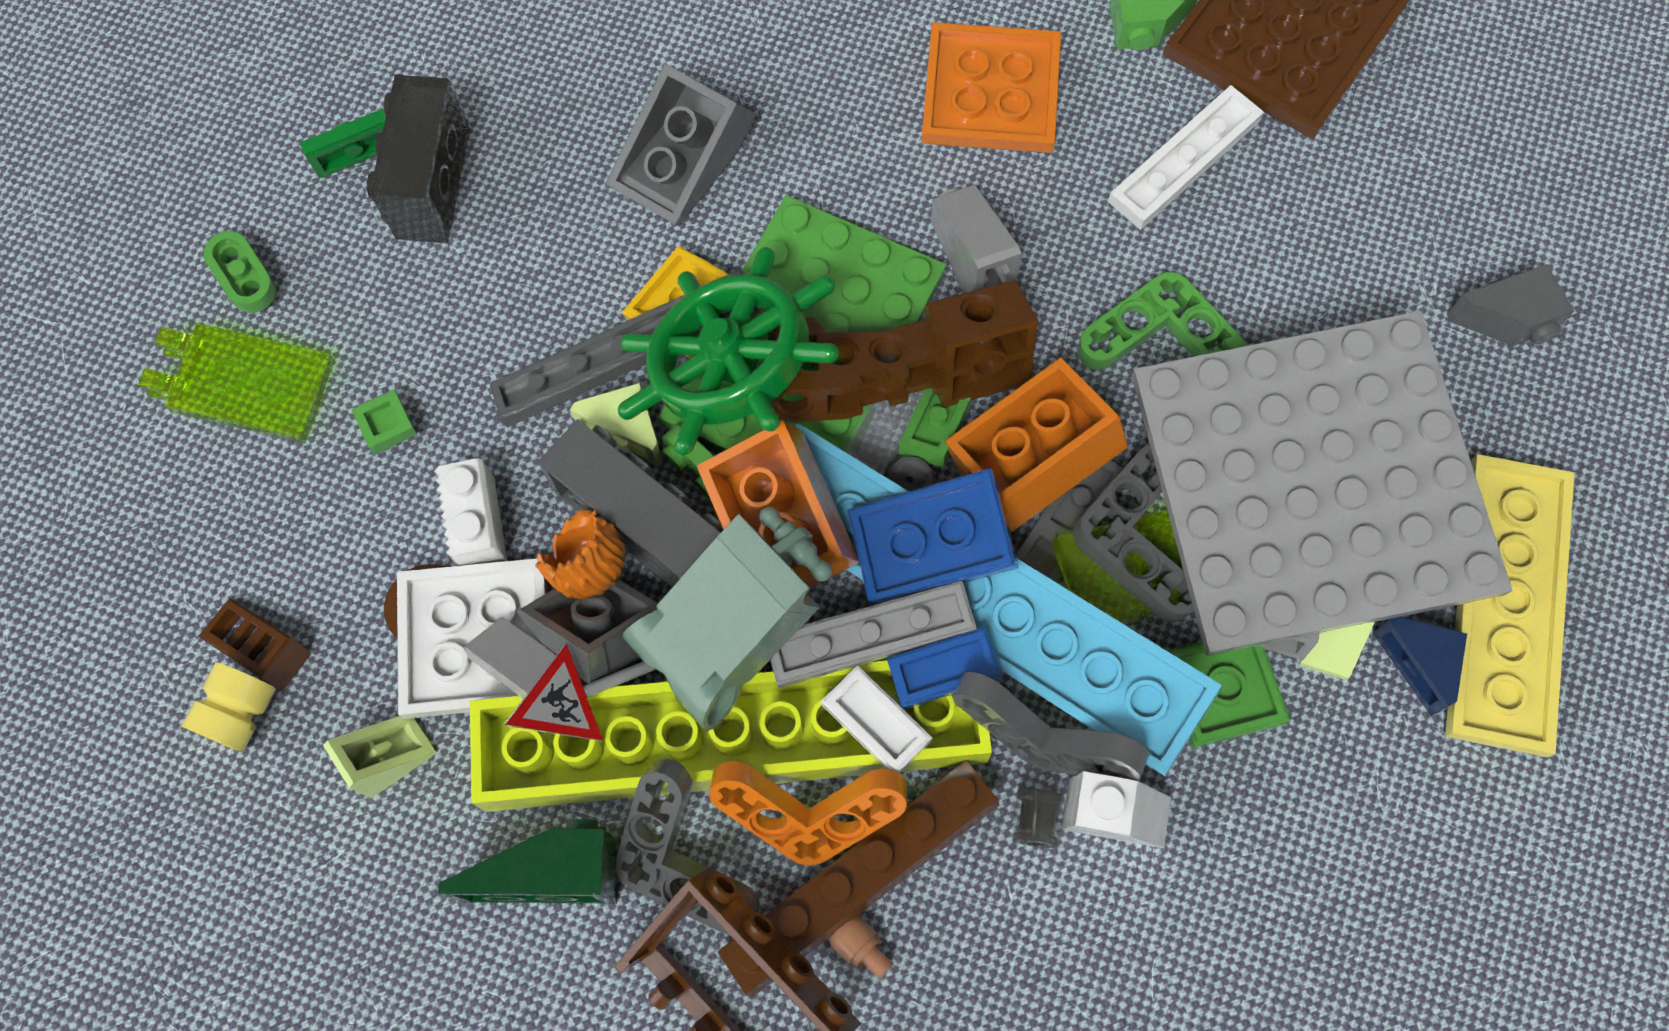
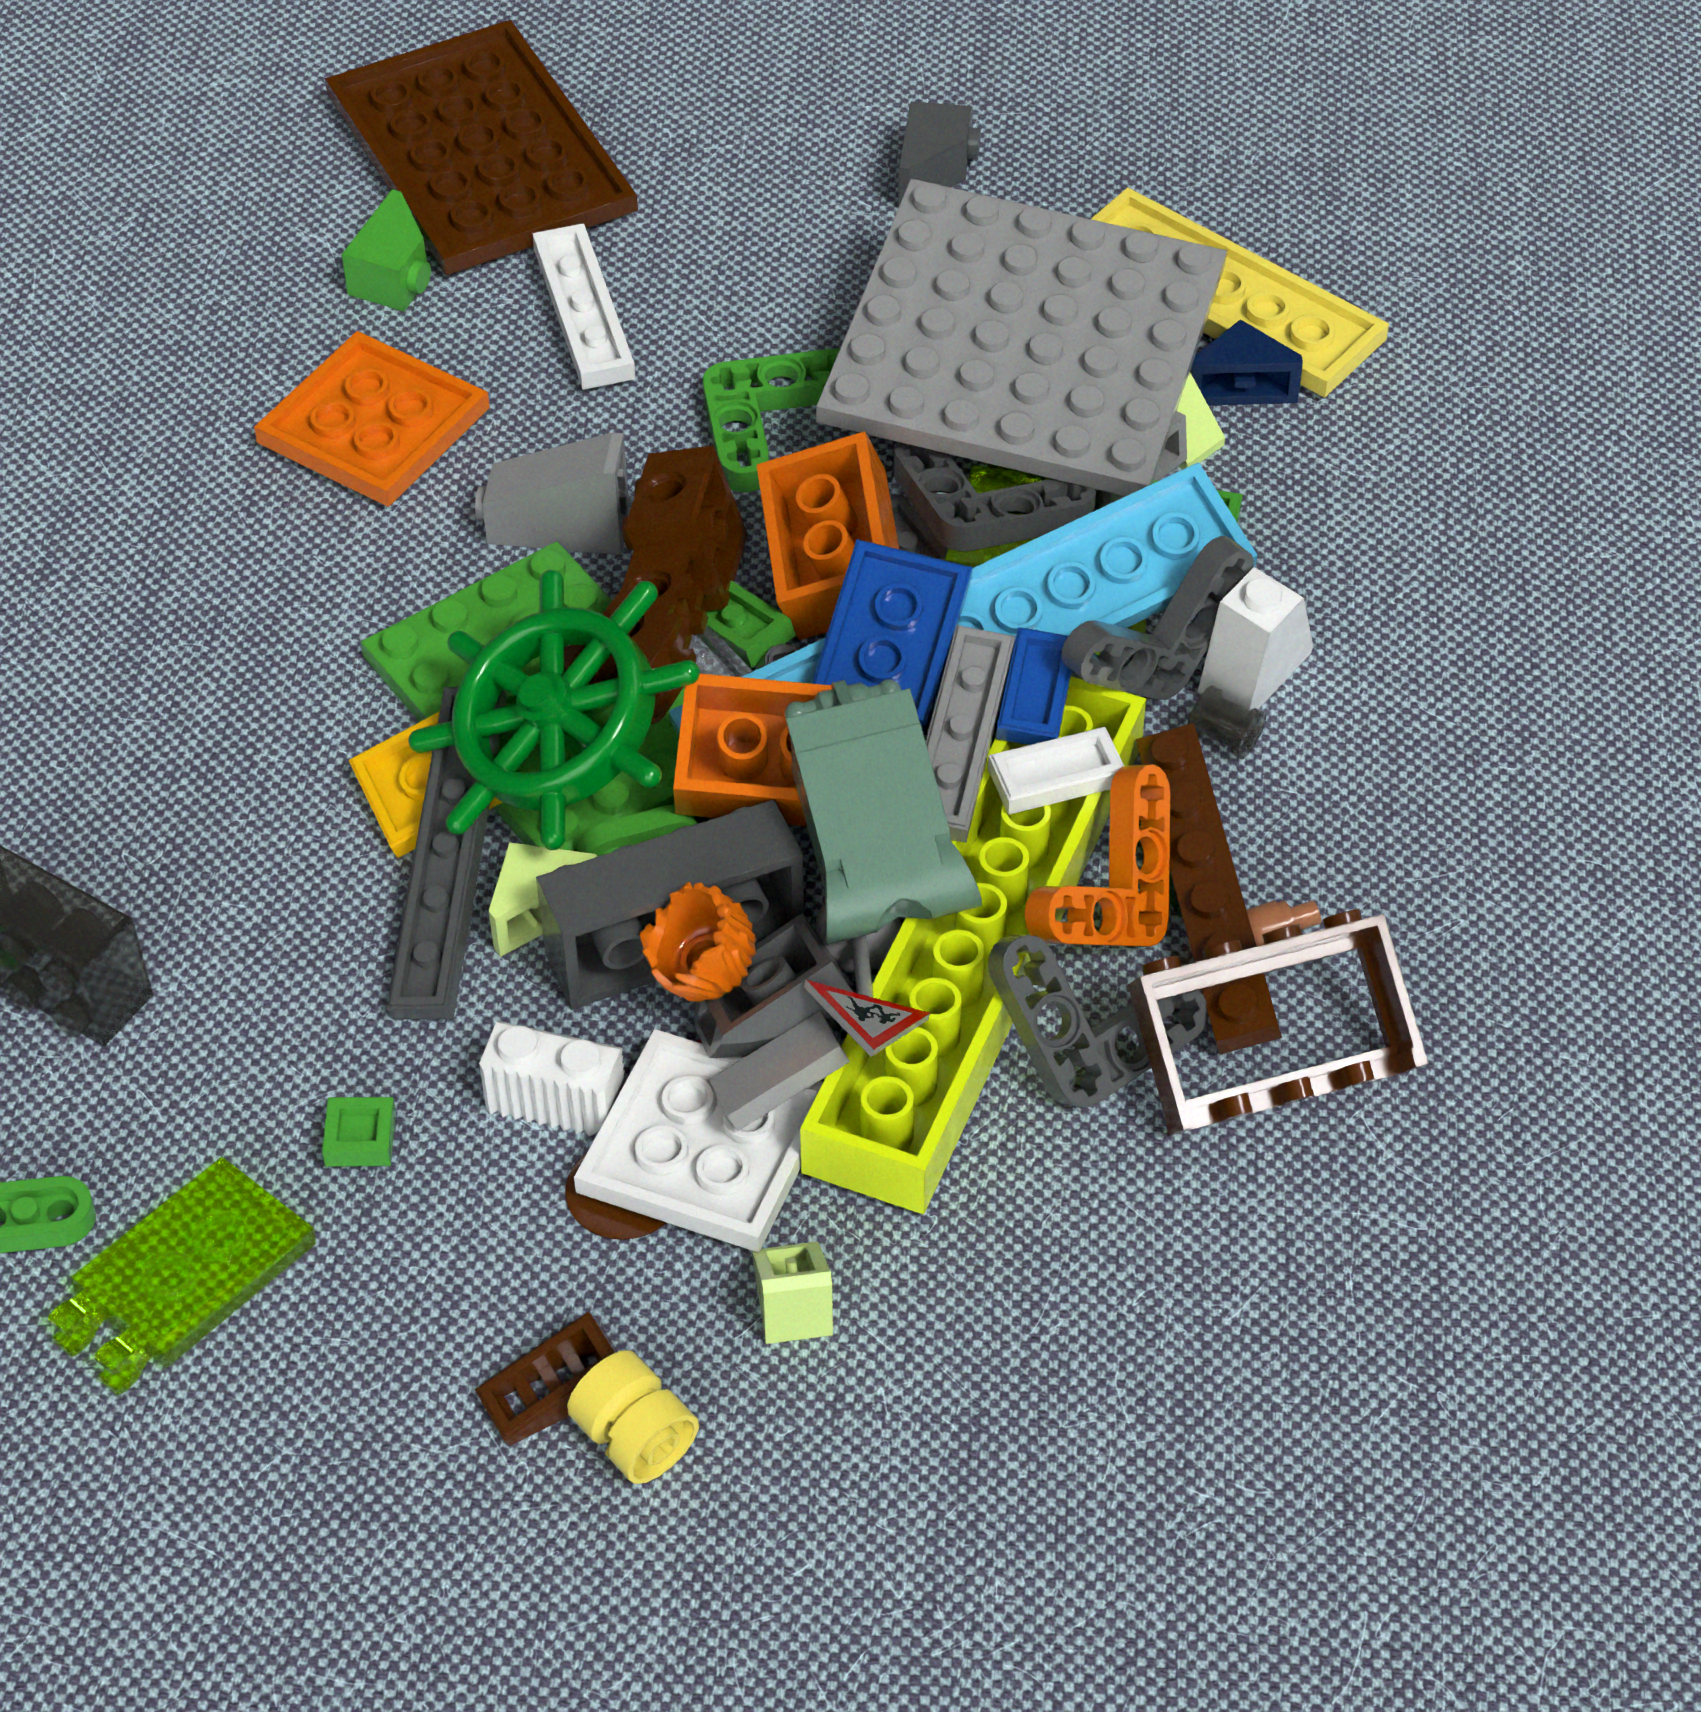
camera: 65 degrees left, 20 degrees down
dark green slope [438,819,620,904] -> none
dark grey slope [605,64,756,226] -> none

